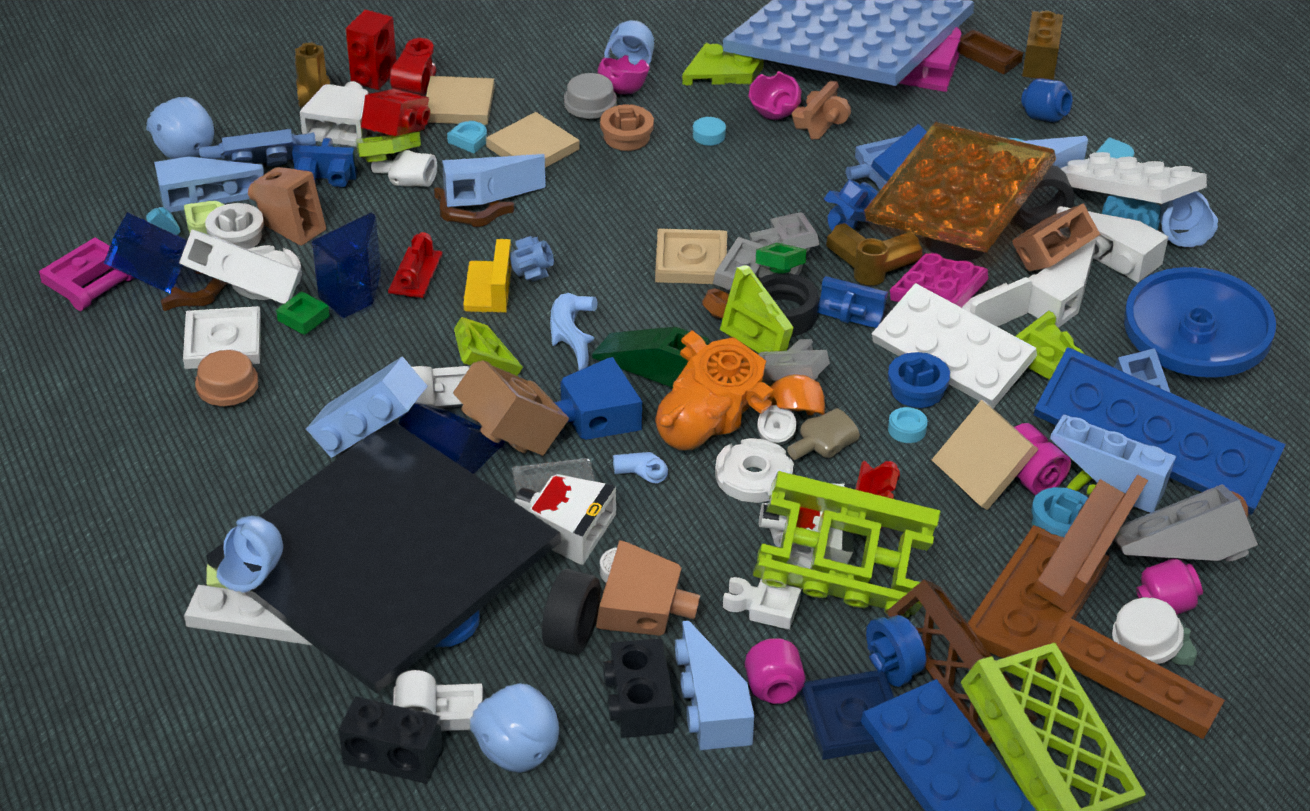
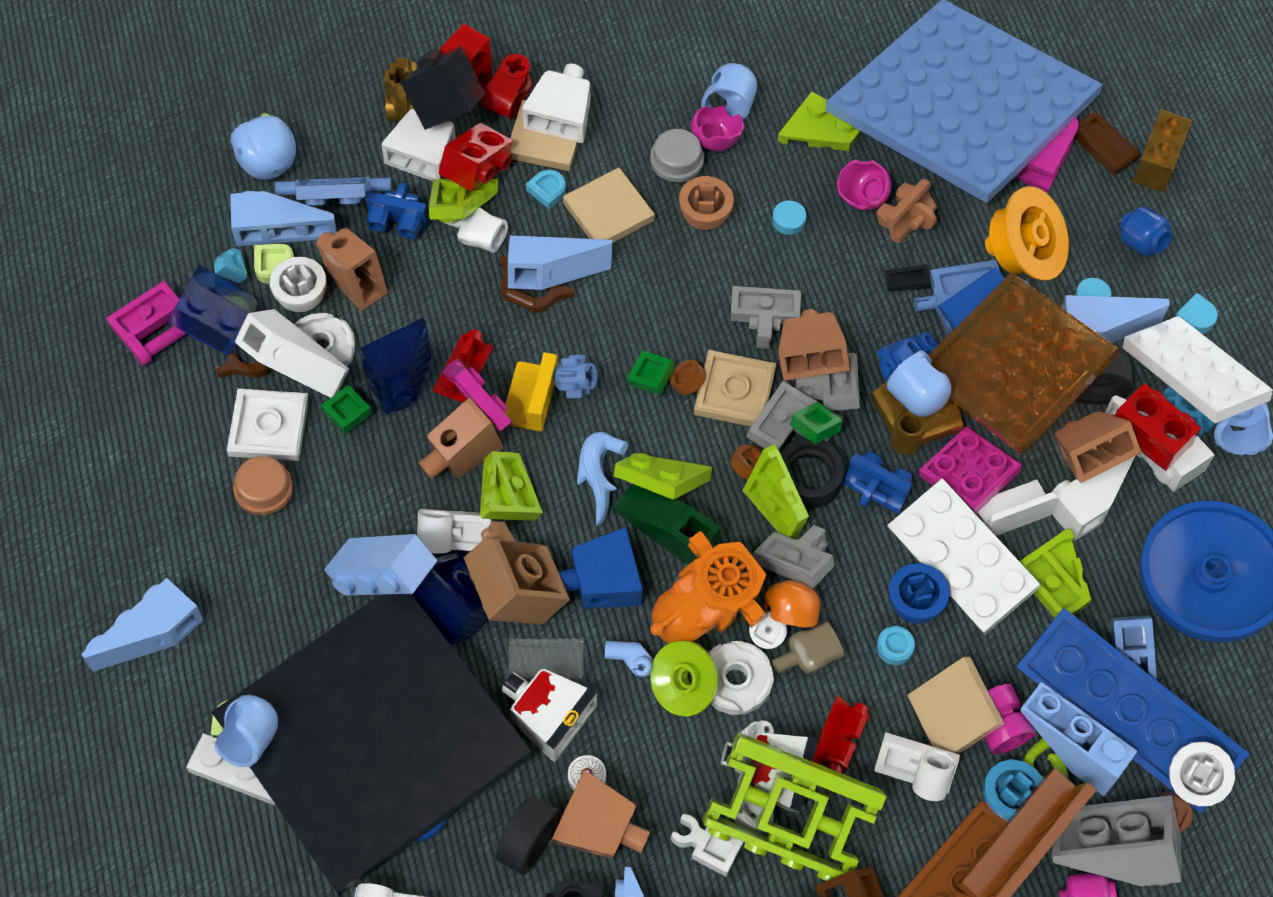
camera: 10 degrees right, 20 degrees up
none -> light blue slope [81,578,203,672]
none -> black plate [400,46,485,130]
none -> nougat torso [418,398,504,480]
none -> dark pink plate [442,359,512,431]
none -> white torso [522,64,591,143]
none -> lime wing [614,453,712,500]
none -> green plate [627,350,676,396]
none -> lime dish [650,640,718,717]
none -> dark orange tile [670,360,706,395]
none -> light grey hinge [730,286,801,349]
none -> nougat torso [778,309,850,381]
none -> white plate [874,732,960,801]
none -> black piece [885,264,930,292]
none -> light blue helmet [887,351,952,417]
none -> light orange piece [985,186,1069,281]
none -> red brick [1114,383,1201,471]
none -> white piece [1169,742,1235,806]

